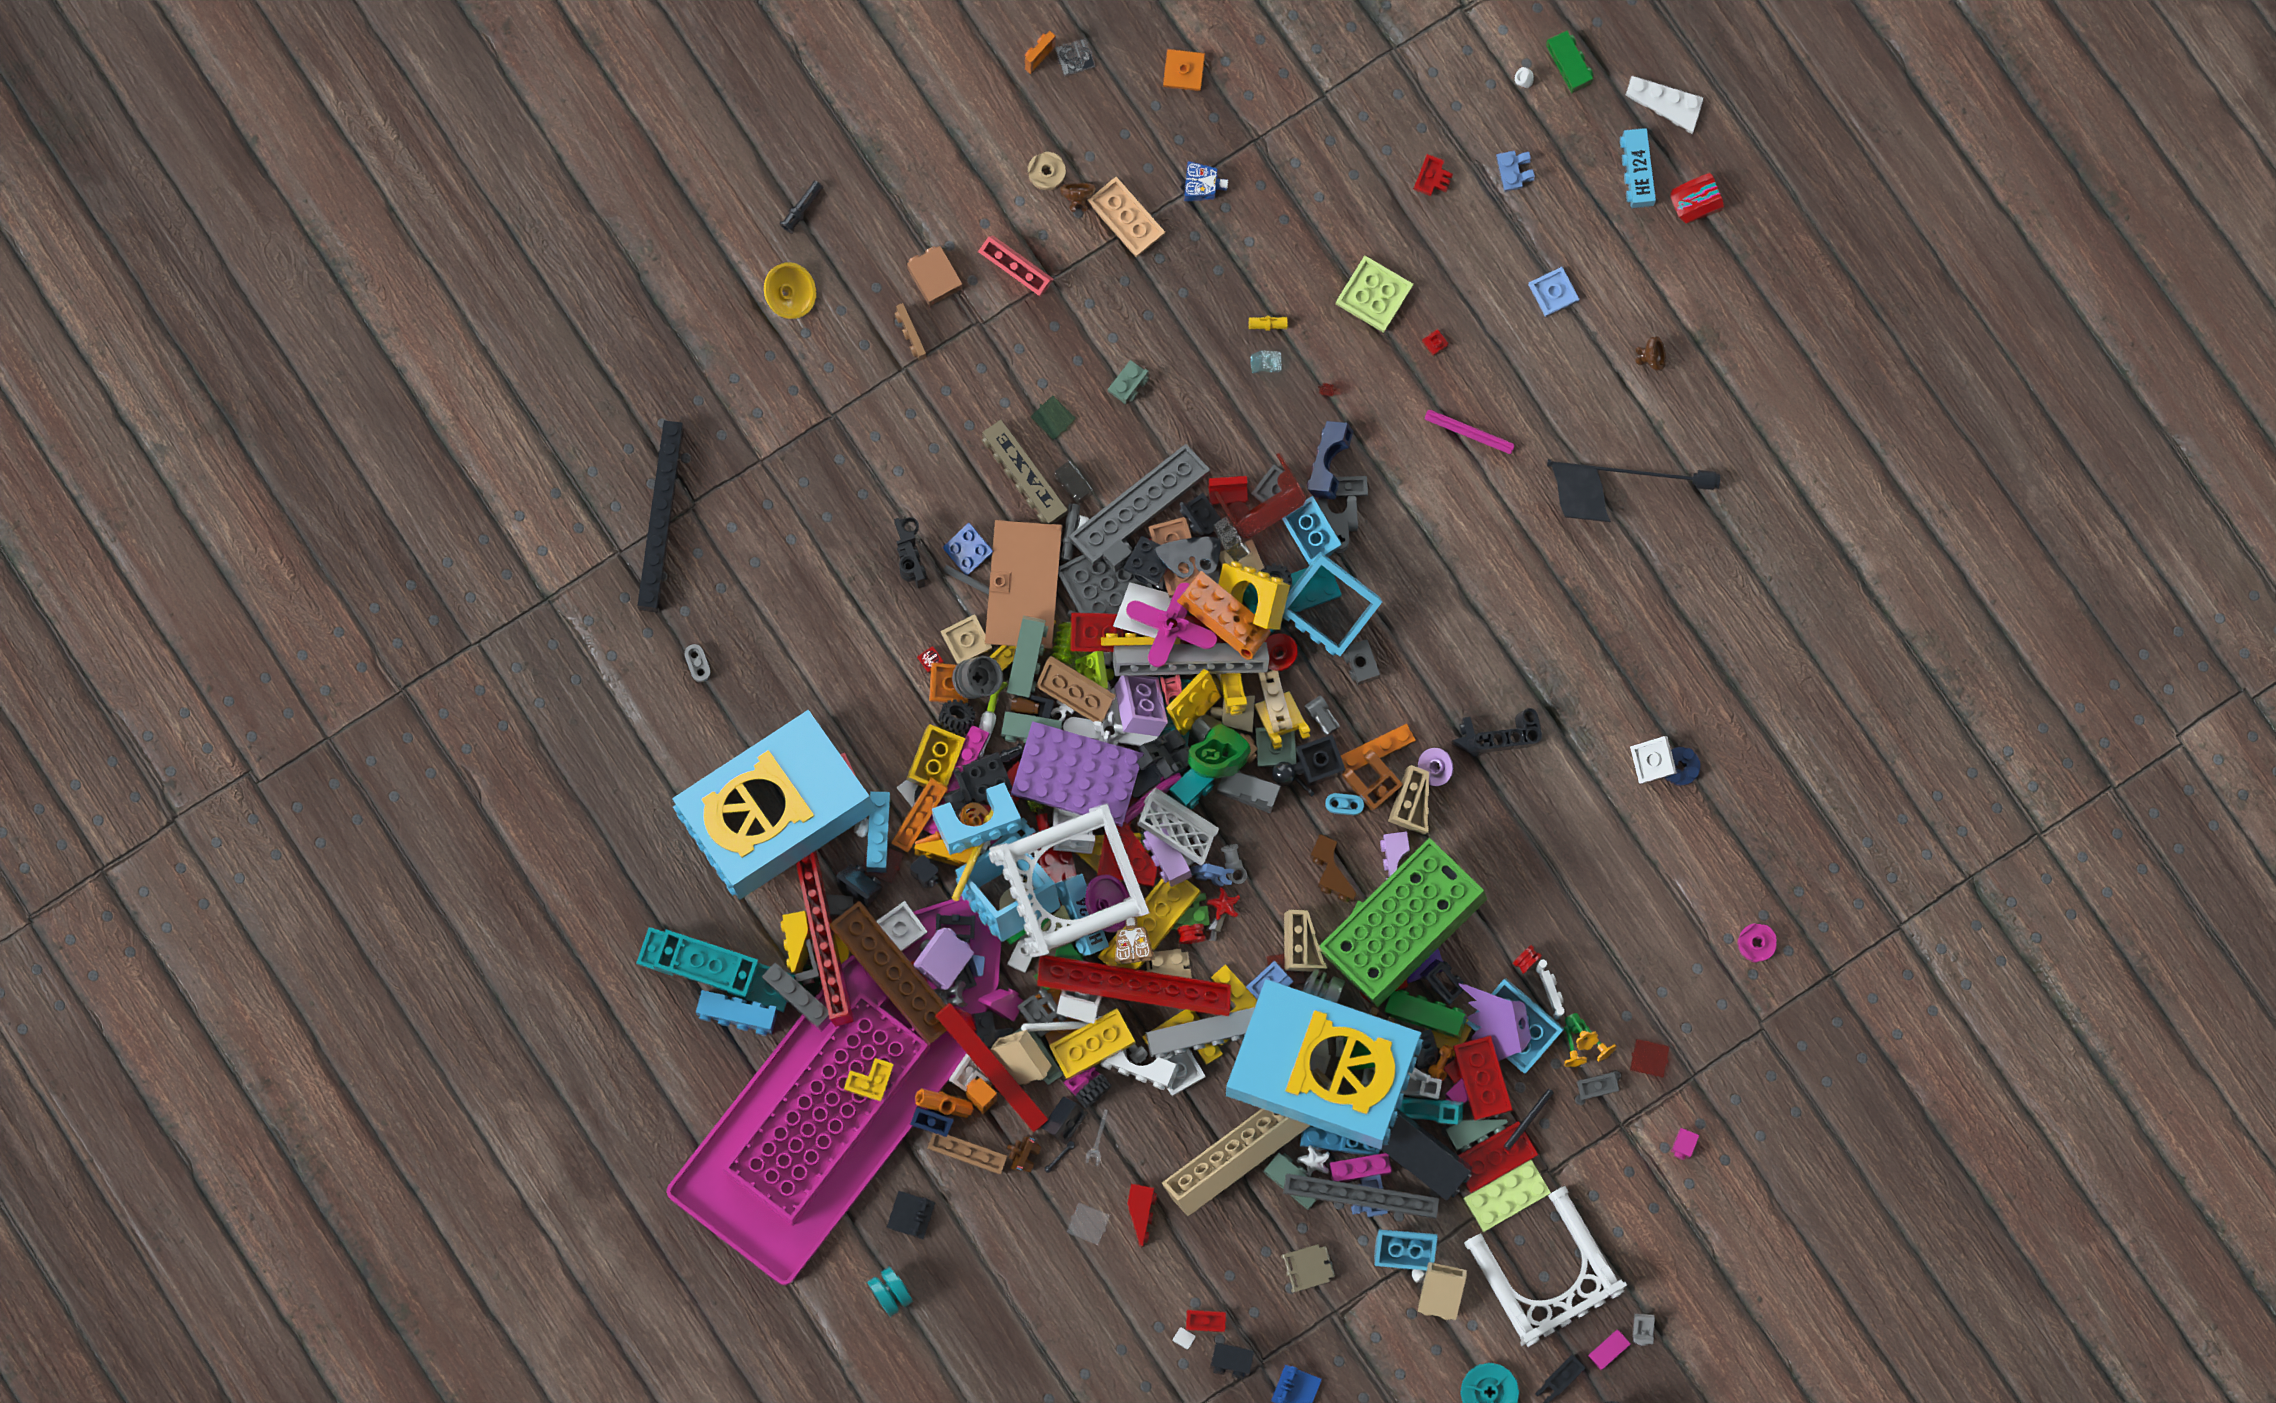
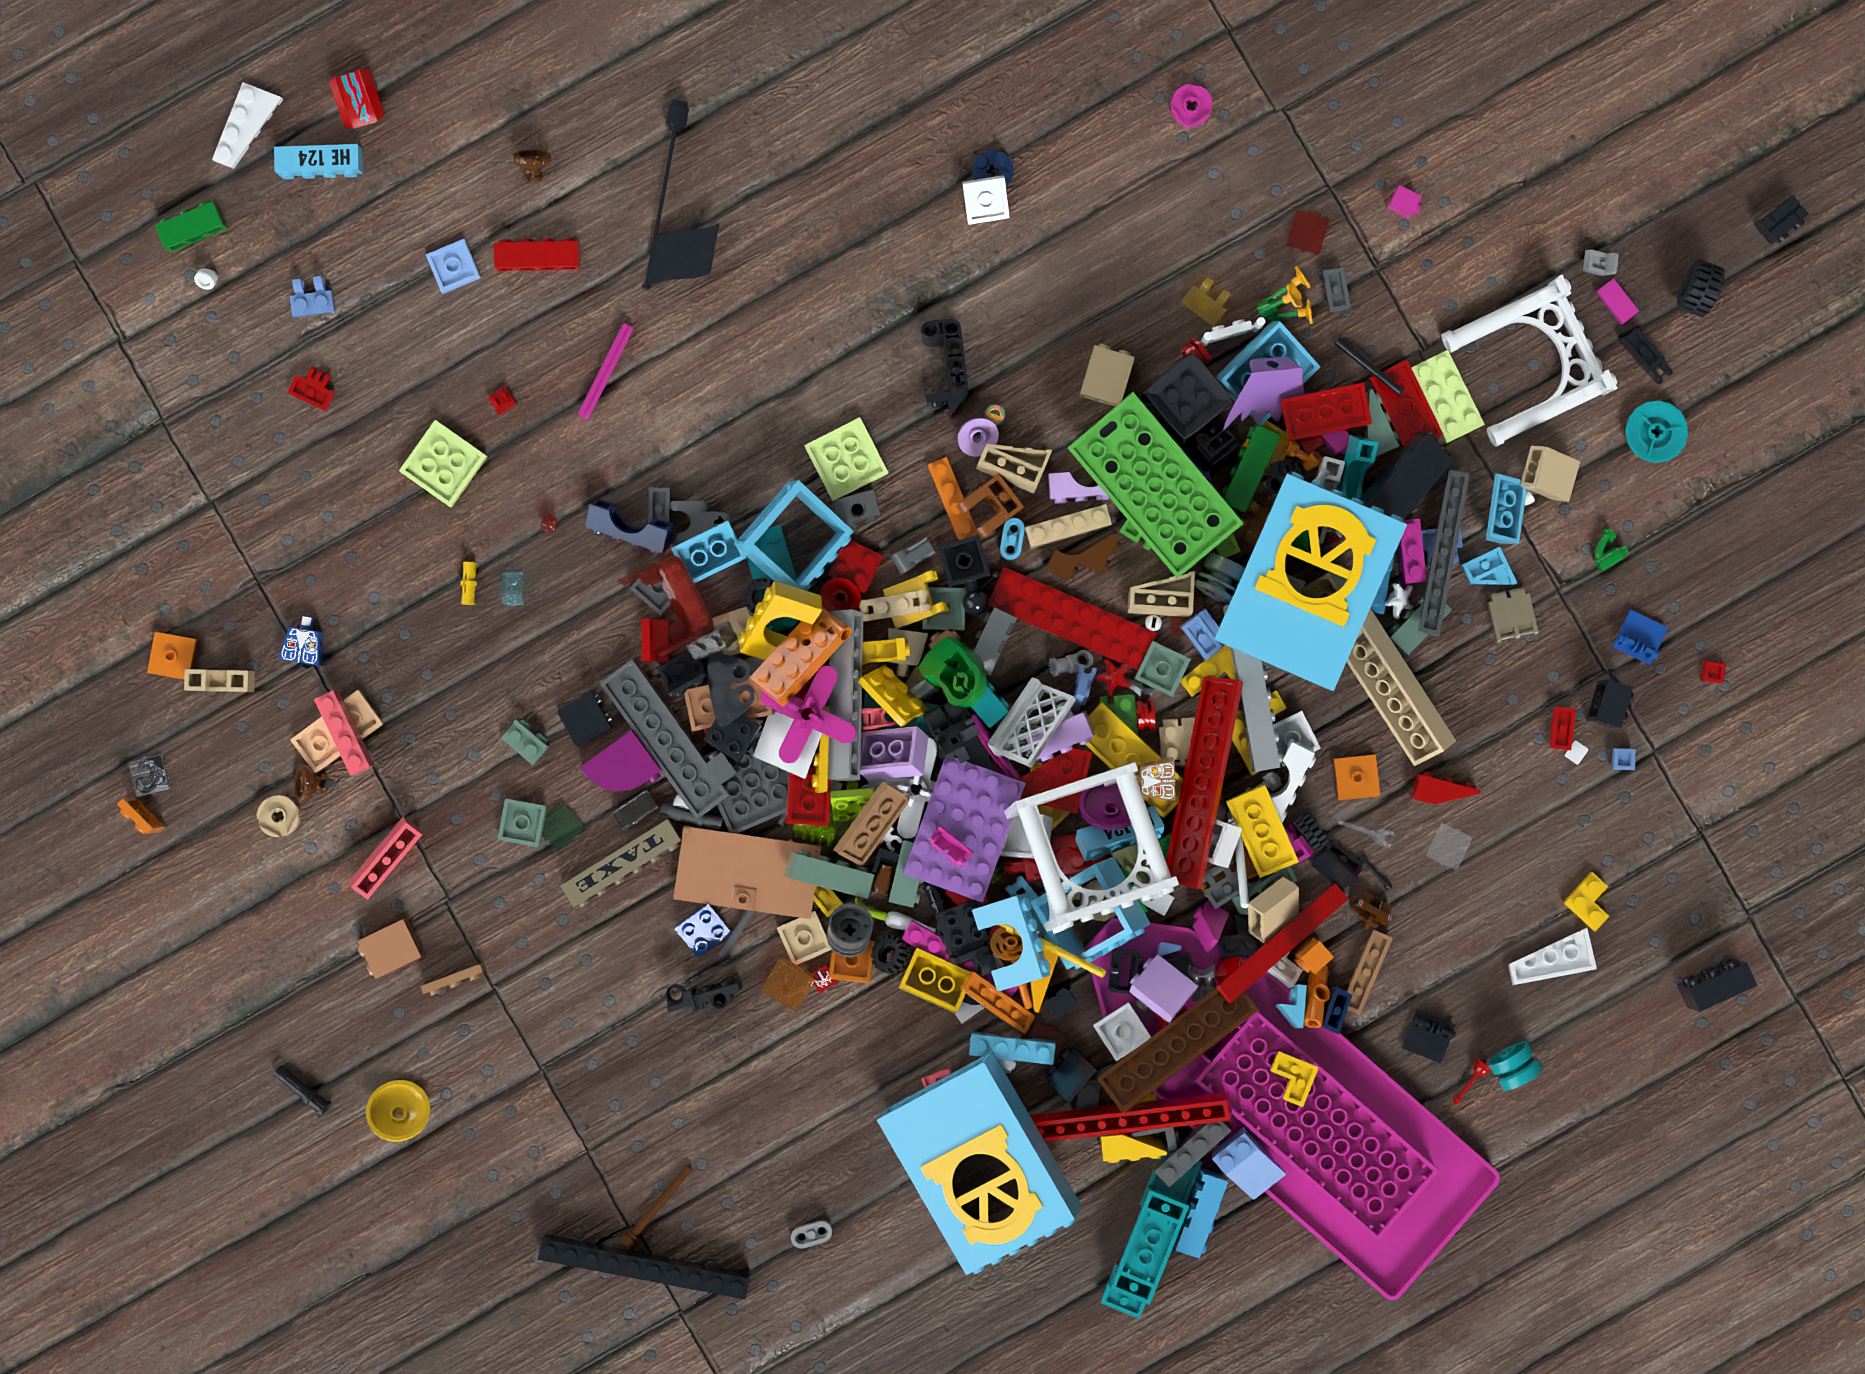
camera: 80 degrees left, 10 degrees up
none -> tan arch [184,669,255,692]
none -> coral brick [314,690,375,776]
none -> red brick [494,238,581,272]
none -> sand green plate [497,798,548,847]
none -> black bracket [558,690,614,746]
none -> magenta brick [580,730,662,791]
none -> reddish brown piece [619,1165,692,1250]
none -> clear orange plate [761,956,817,1012]
none -> yellowish green plate [804,417,889,501]
none -> red plate [828,540,884,594]
none -> dark pink hinge [929,825,973,867]
none -> tile [984,404,1005,426]
none -> red plate [989,567,1157,671]
none -> tan brick [1025,504,1112,549]
none -> tan brick [1079,344,1135,407]
none -> sand green plate [1135,641,1191,697]
none -> black piece [1139,353,1232,447]
none -> white hinge [1145,615,1162,631]
none -> clear yellow plate [1180,277,1231,328]
none -> slope [1212,1126,1286,1200]
none -> lime plate [1215,533,1240,558]
none -> medium azure slope [1275,984,1307,1029]
none -> orange plate [1333,754,1380,800]
none -> red hinge [1453,1058,1491,1104]
none -> medium azure wing [1461,547,1517,585]
none -> white wing [1508,928,1597,985]
none -> yellow plate [1563,872,1609,932]
none -> green plant [1594,527,1629,572]
none -> medium blue plate [1612,748,1636,770]

